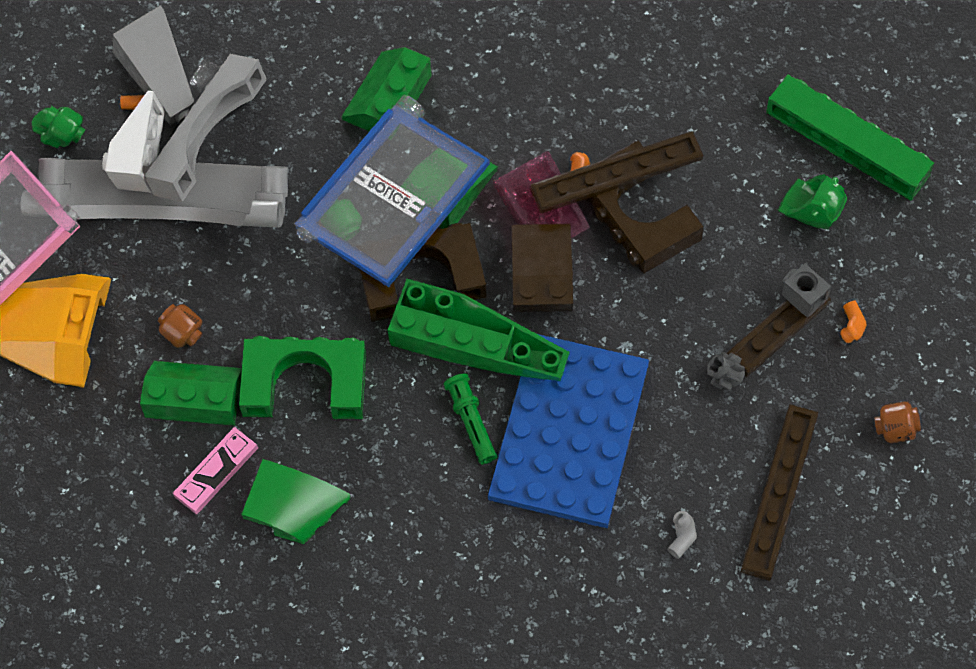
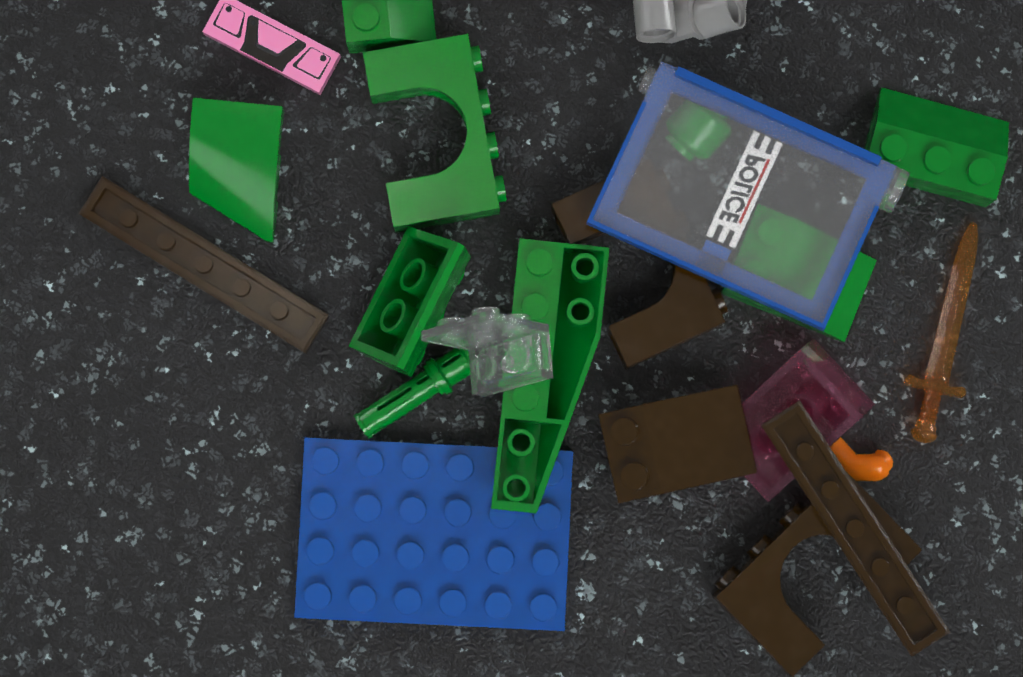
camera: 75 degrees right, 20 degrees up
none -> dark brown tile [79,176,329,353]
none -> green slope [349,226,471,377]
none -> clear bracket [421,307,553,397]
none -> clear orange sword [903,222,978,443]

